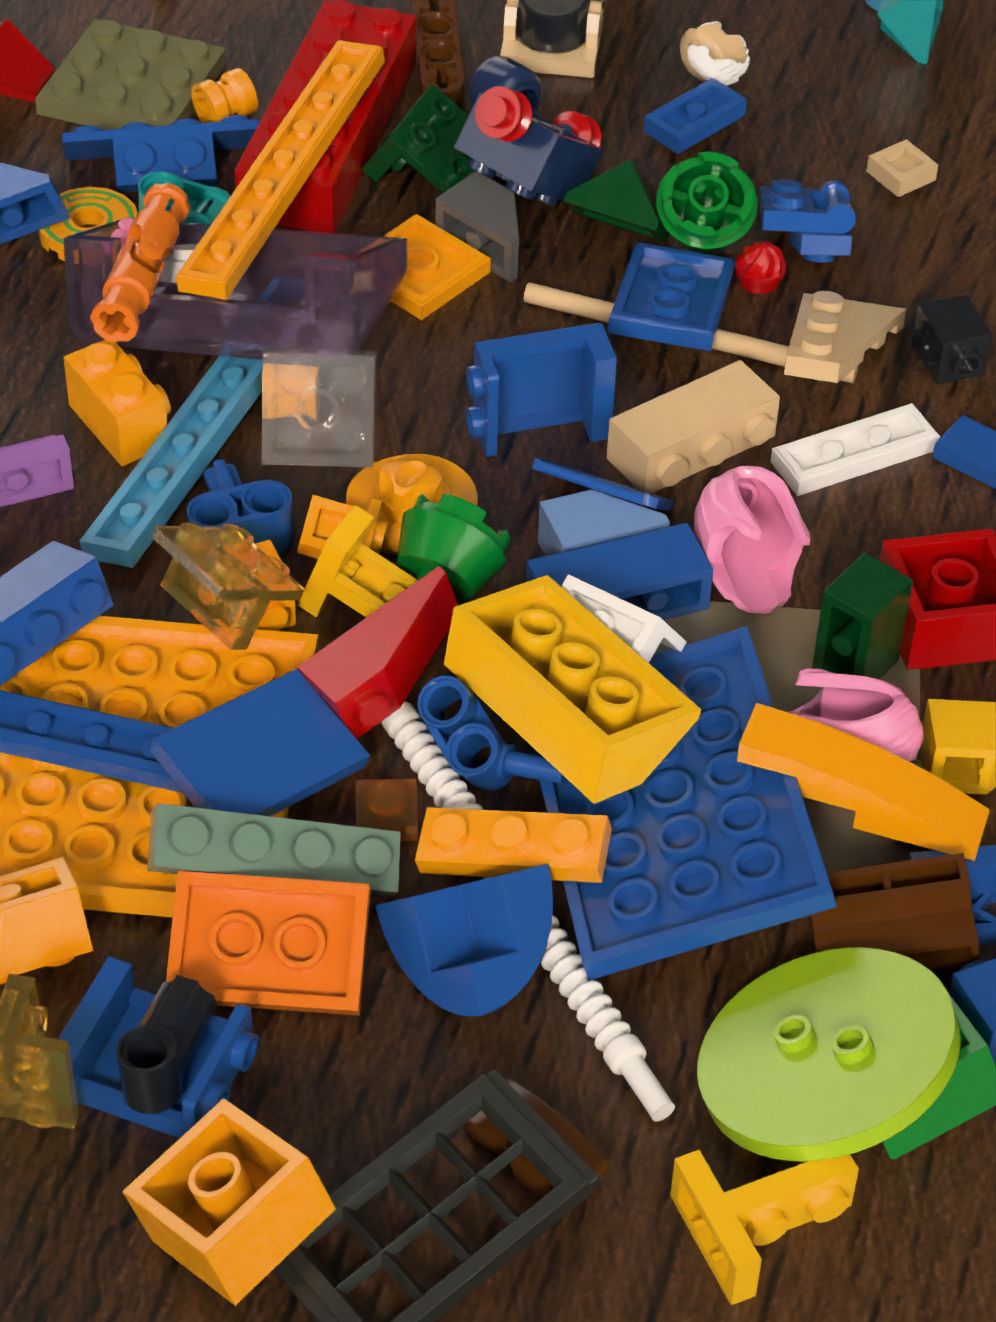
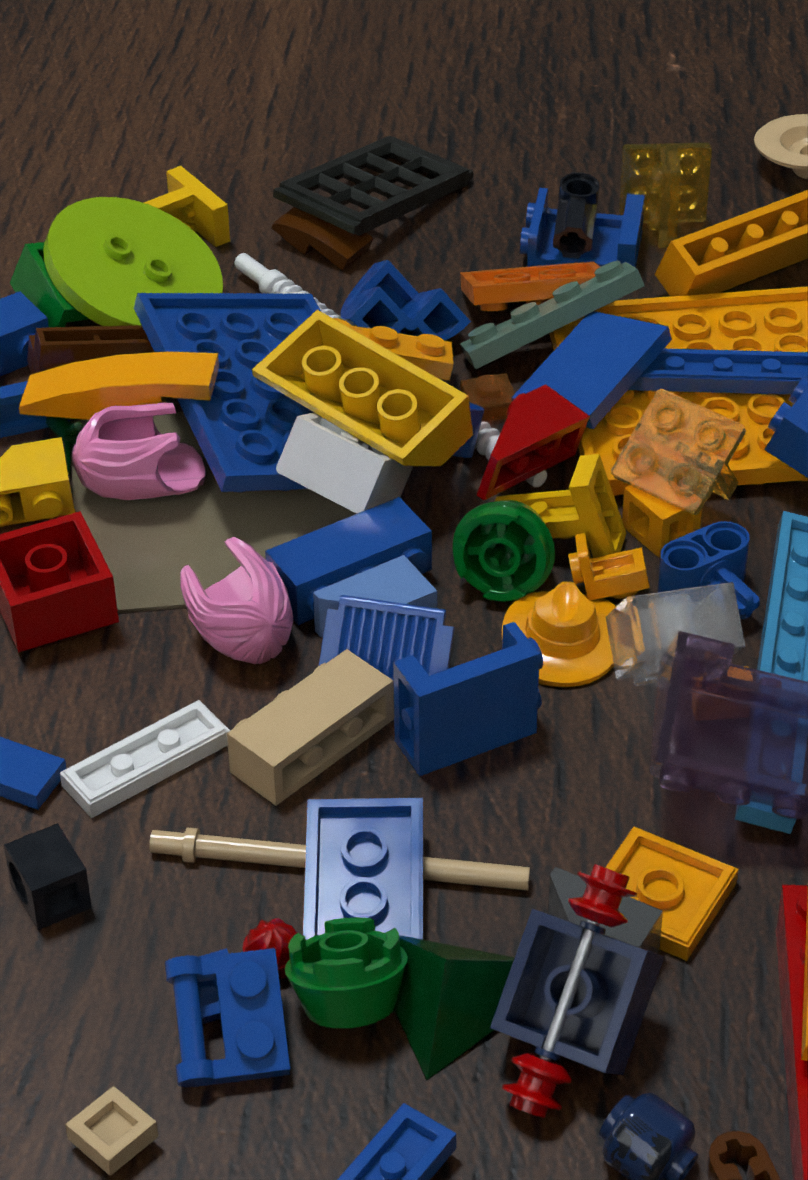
camera: 170 degrees right, 5 degrees down
light orange brick [122,1098,336,1306] -> none
dark green bracket [361,83,486,193] -> none
tan wing [784,291,906,383] -> none
dark green brick [812,553,913,679] -> none

